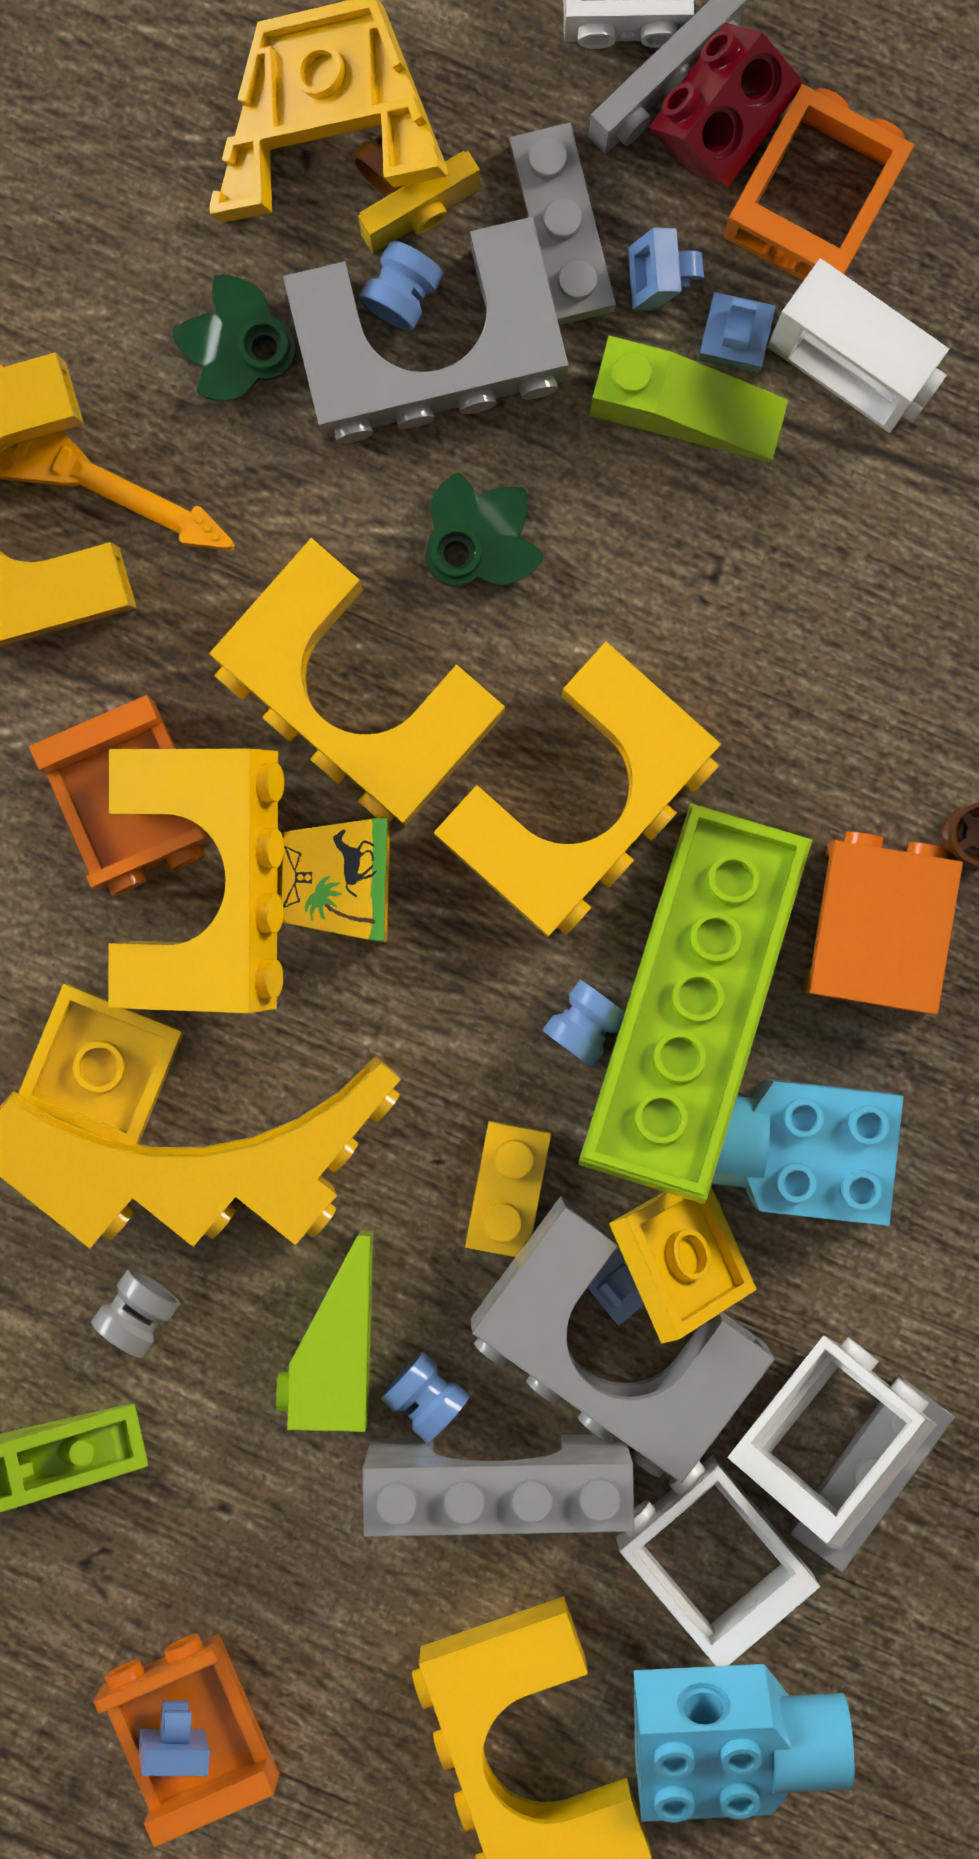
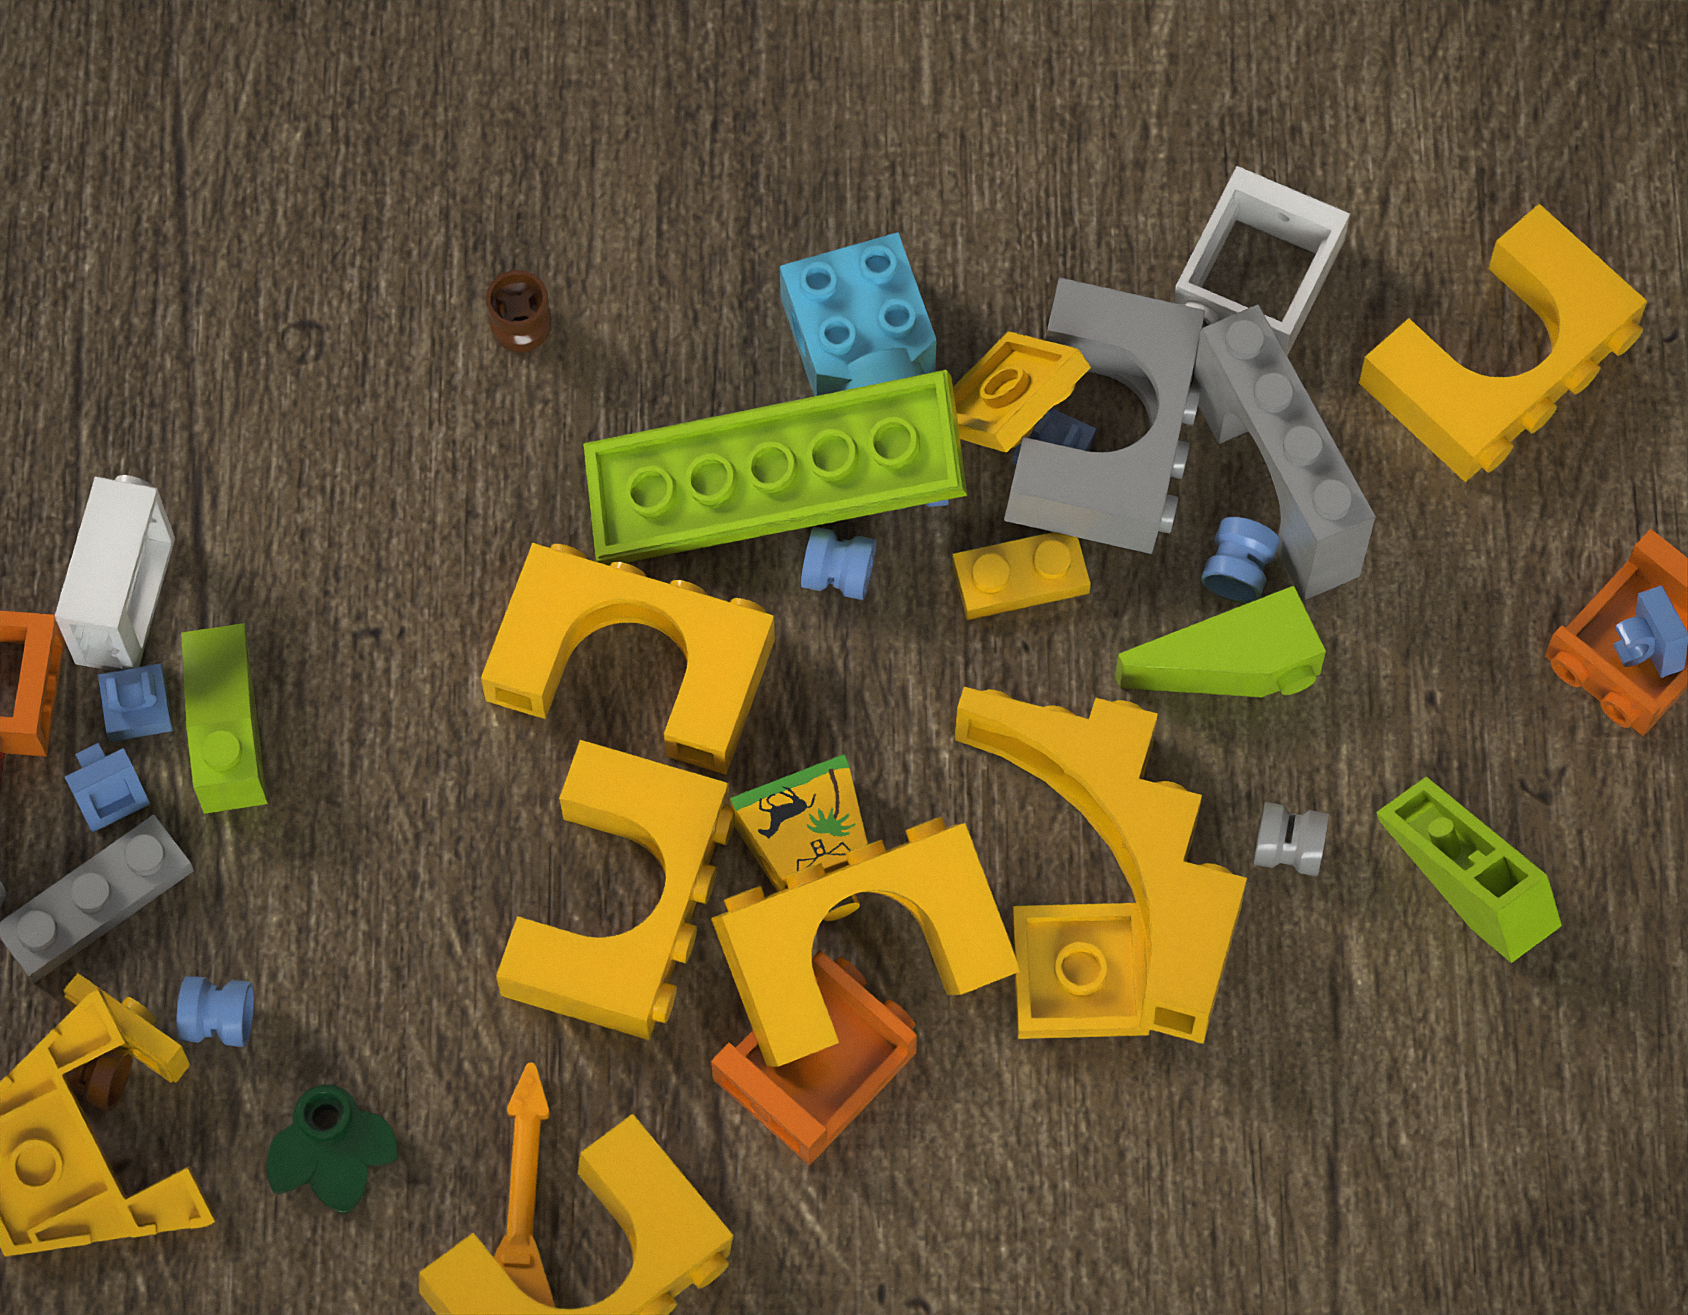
camera: 115 degrees left, 20 degrees down
light grey arch [283,217,569,443] -> none
dark green plate [425,472,544,586] -> none
medium azure brick [634,1664,855,1823] -> none
white window [727,1335,937,1547] -> none
light grey plate [787,1375,955,1572] -> none
orange panel [802,832,963,1015] -> none

